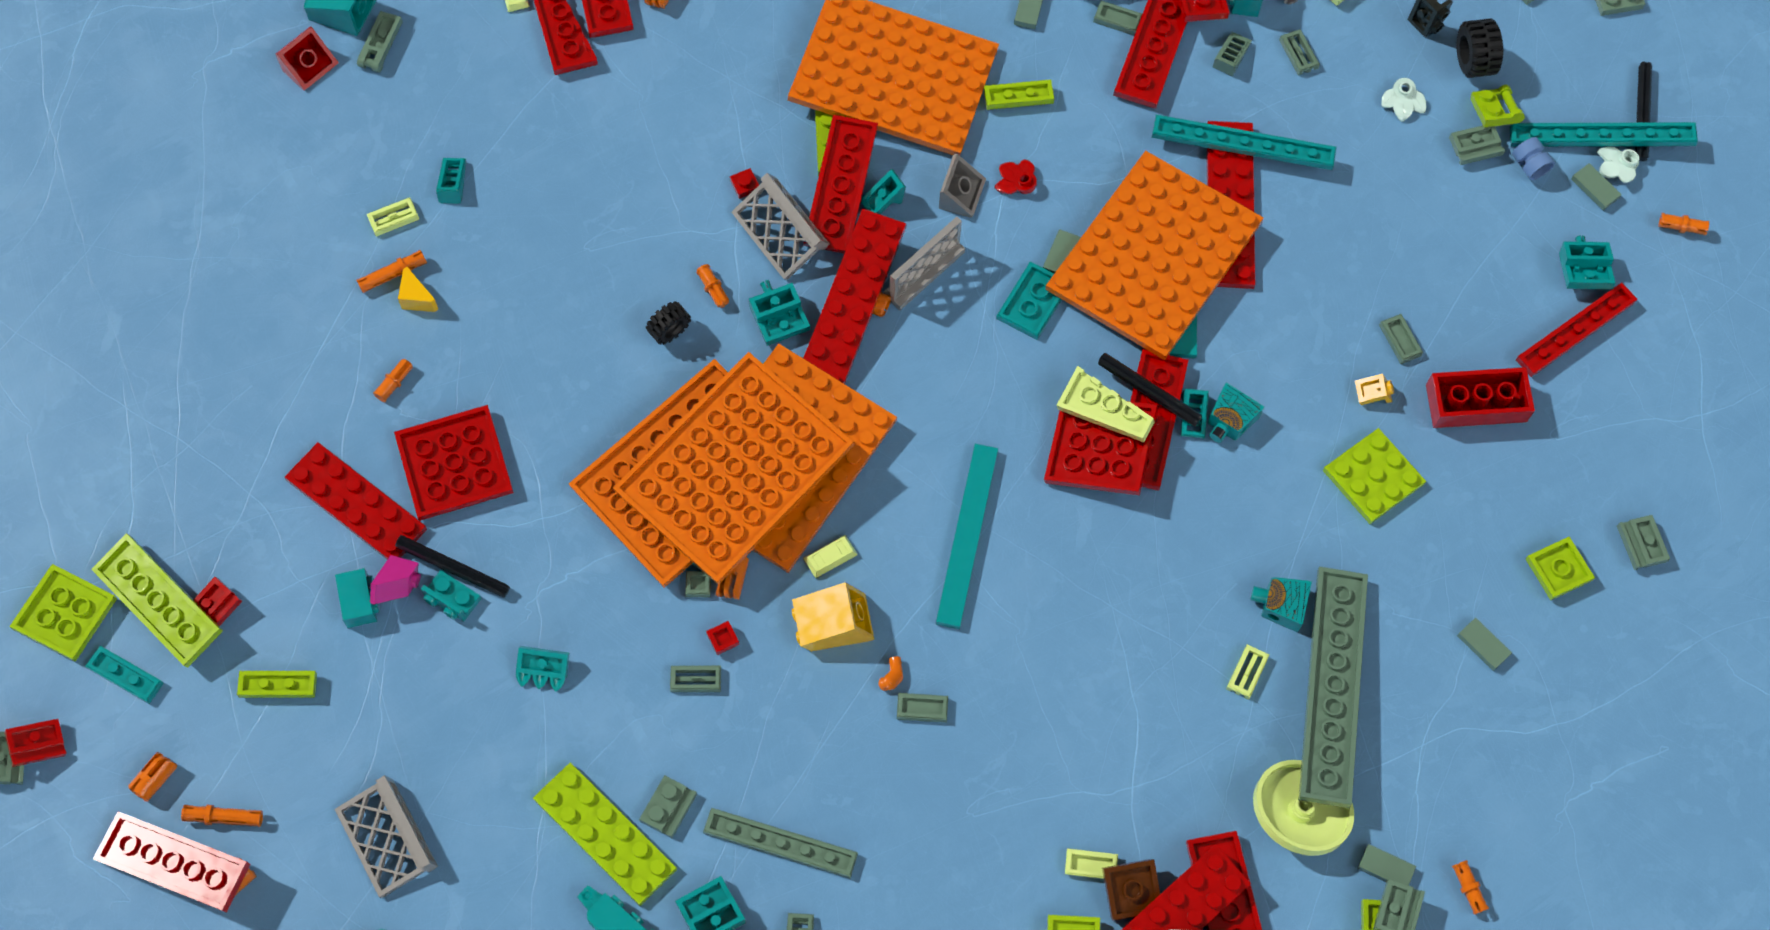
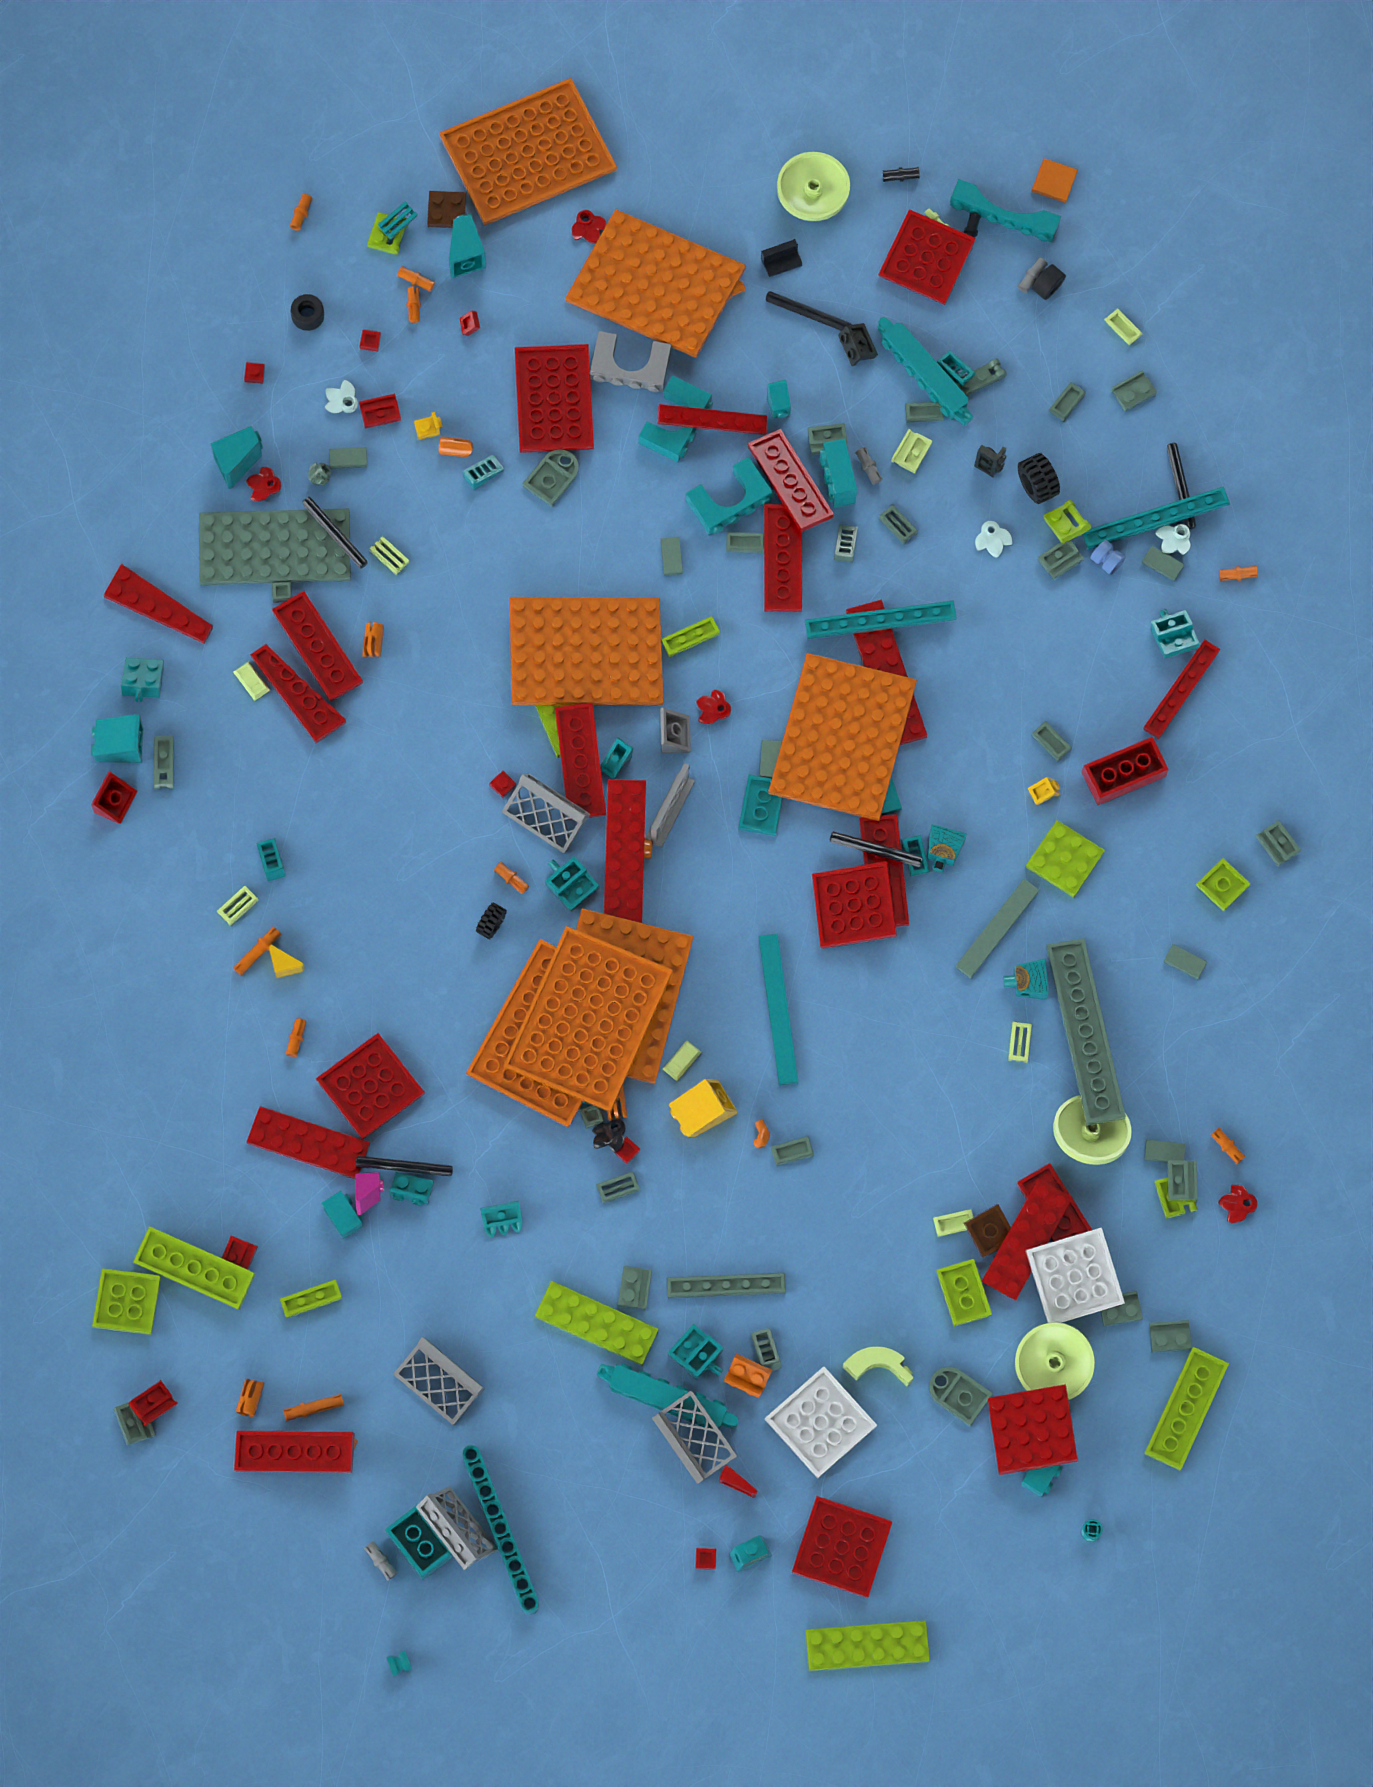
camera: 20 degrees left, 5 degrees up
teal tile [85,646,164,704] -> none
yellowish green wing [1056,366,1154,442] -> none
none -> black plate [592,1119,626,1153]
none -> sand green tile [955,879,1039,979]

